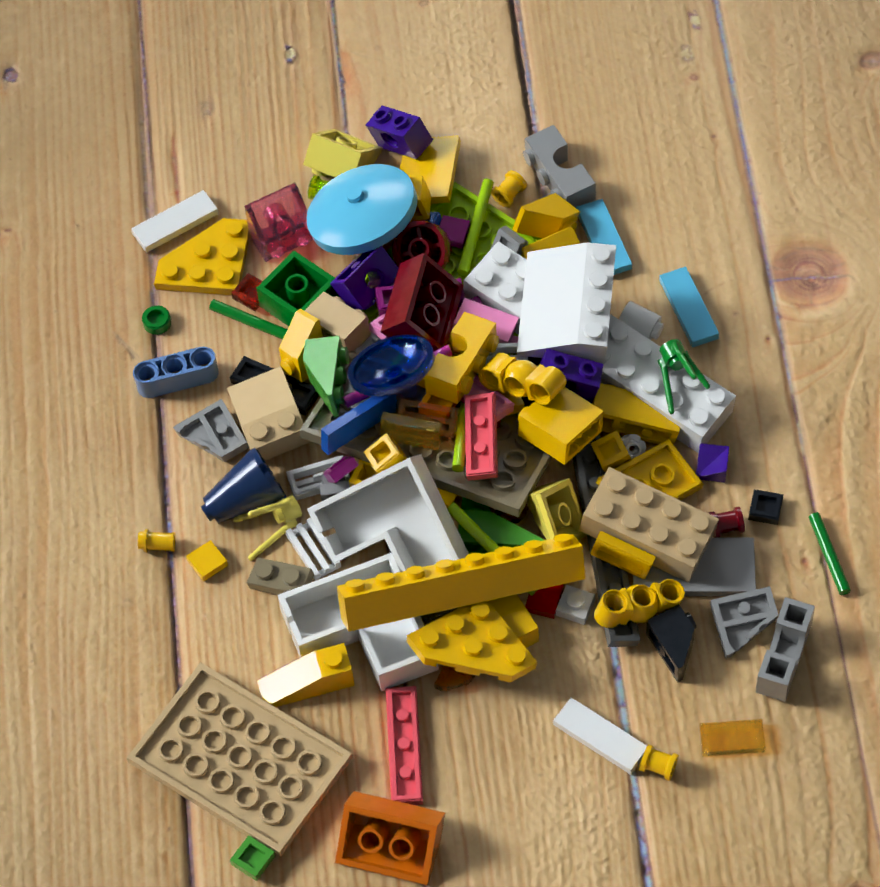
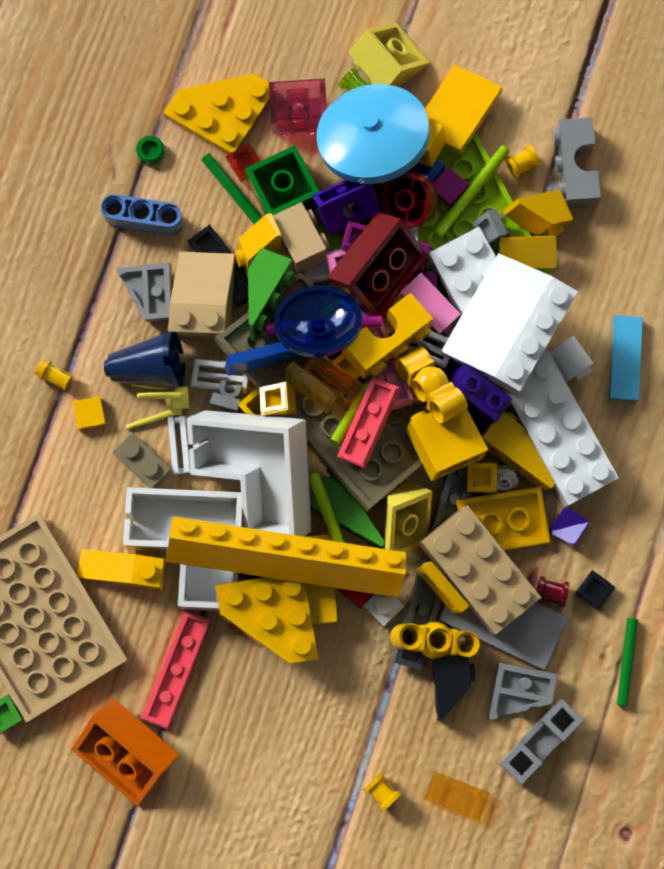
camera: 20 degrees right, 20 degrees up
white tile [131,190,218,253] -> none
magenta tile [323,456,359,483] -> none
dark purple brick [365,105,433,159] -> none
white tile [553,697,647,775] -> none
medium azure tile [576,199,632,275] -> none
green plant [657,339,710,414] -> none

